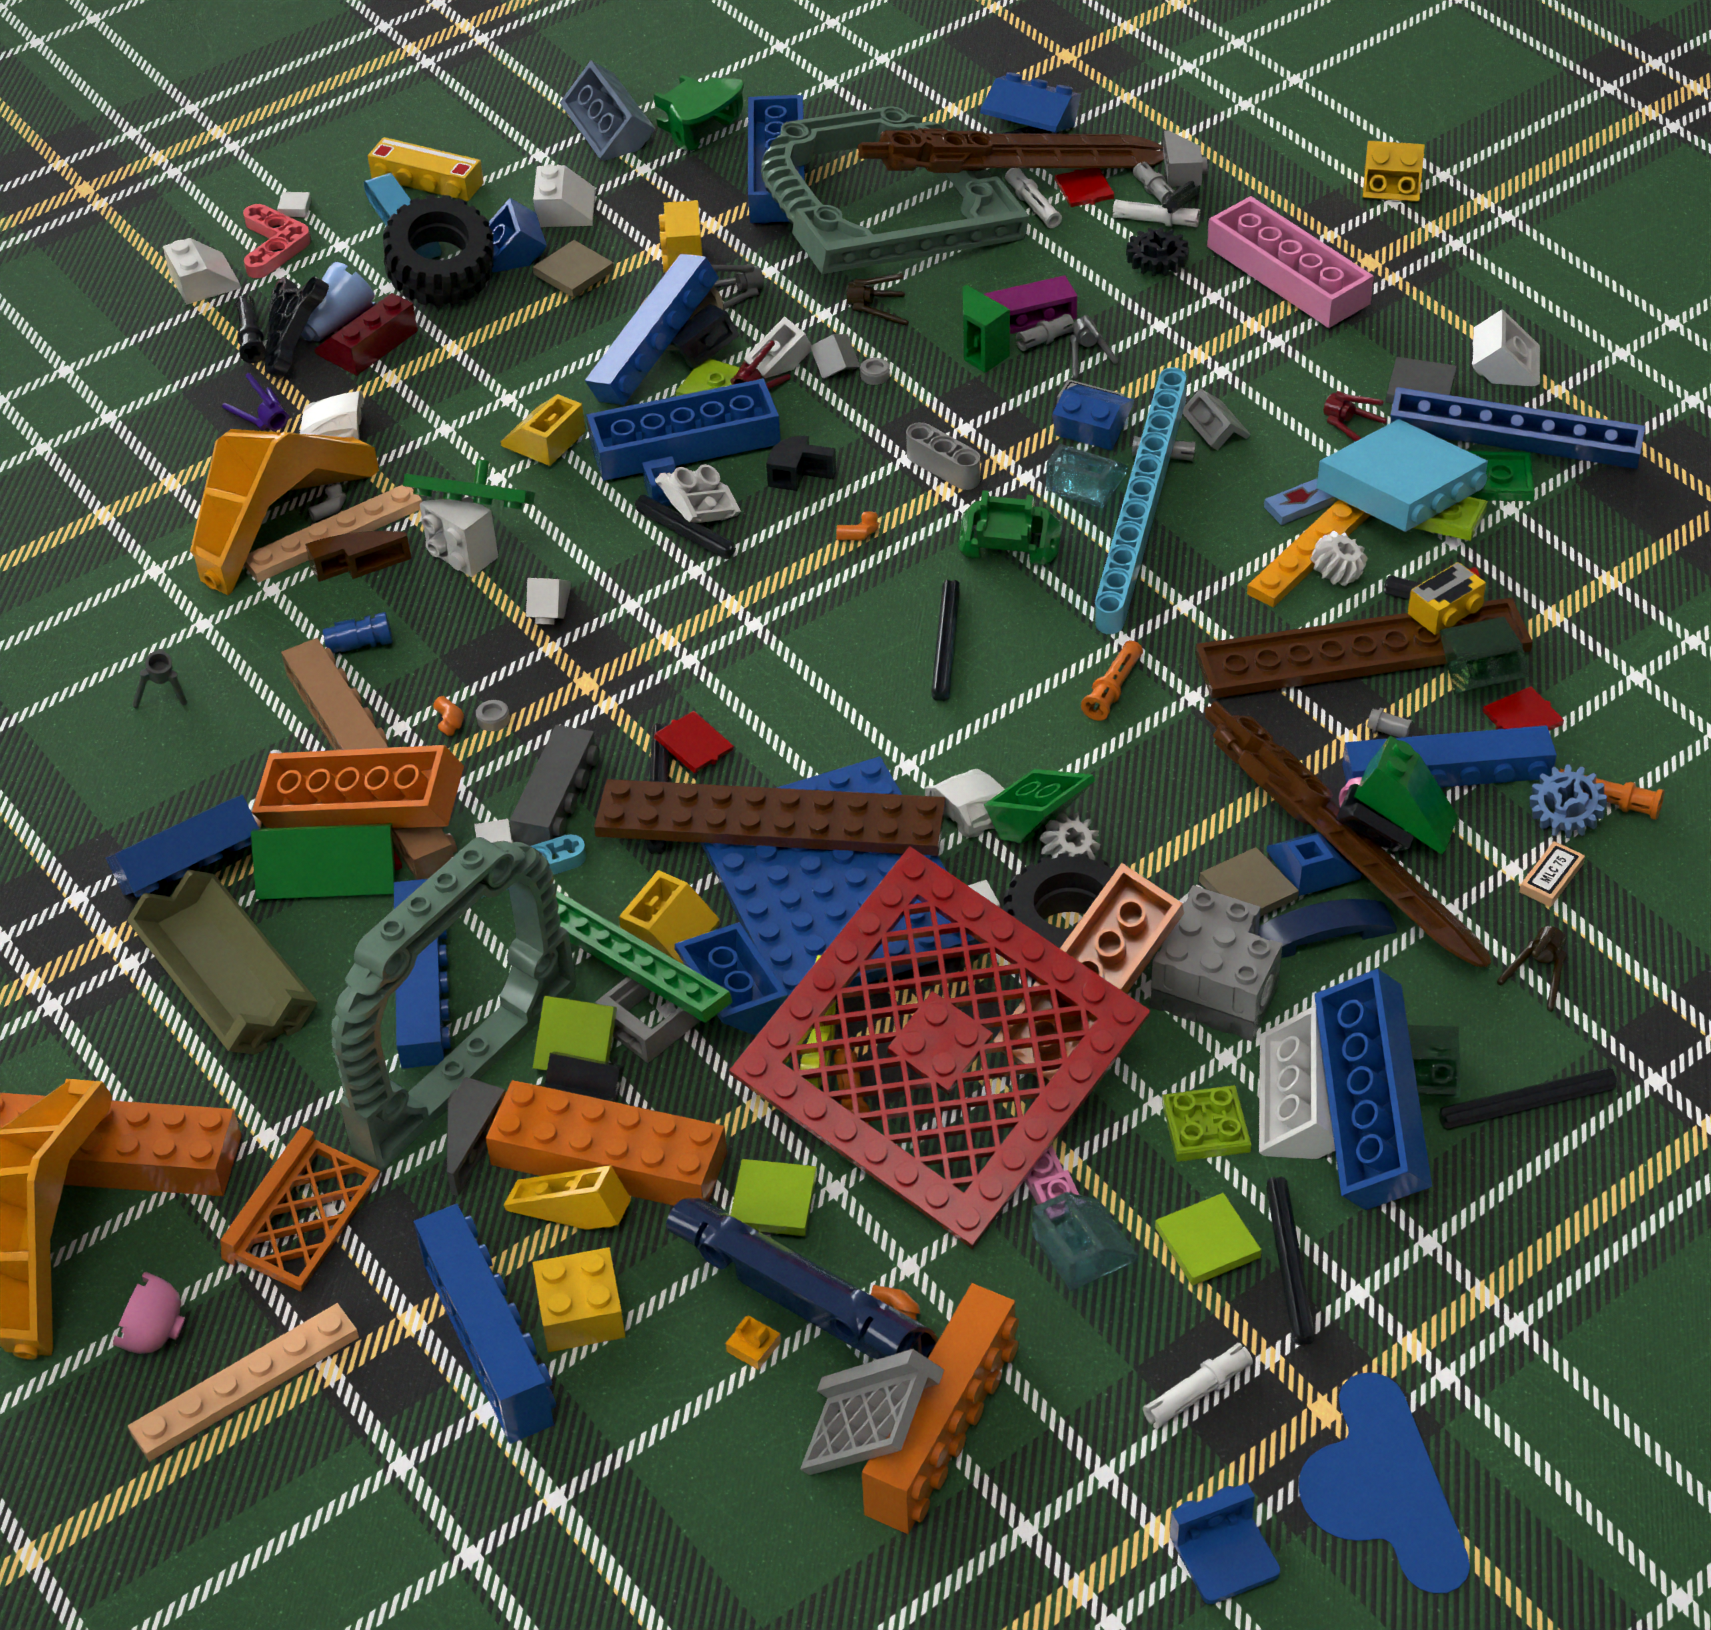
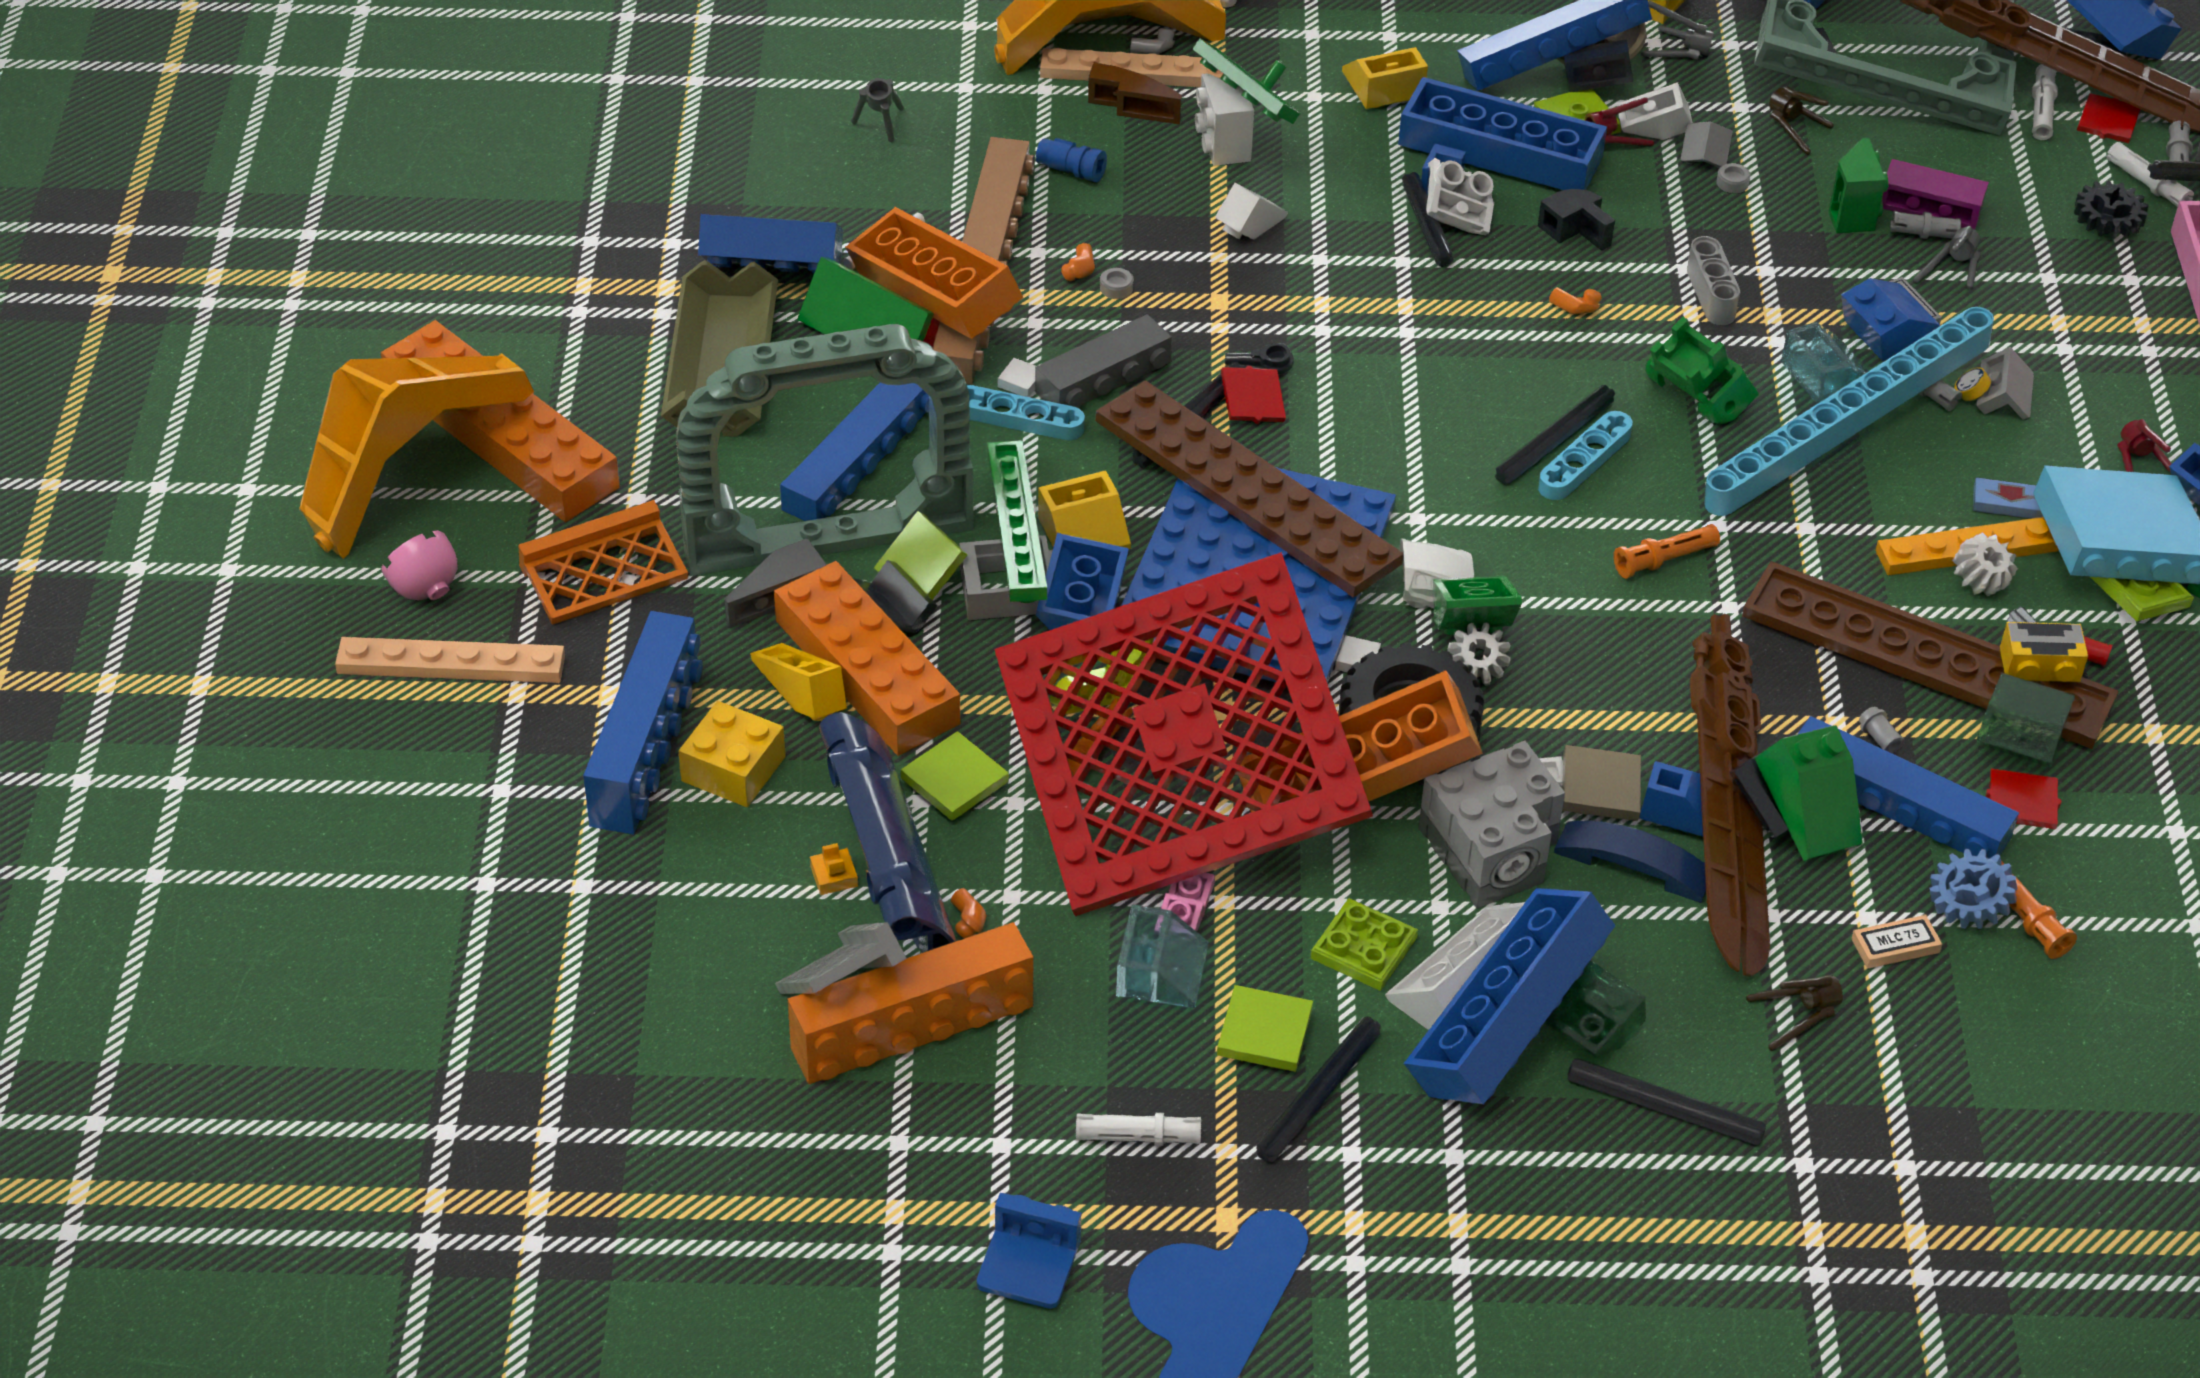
camera: 35 degrees right, 0 degrees up
none -> black plate [1225,343,1294,374]
none -> medium azure beam [1538,411,1632,500]
none -> tile [1954,367,1991,401]

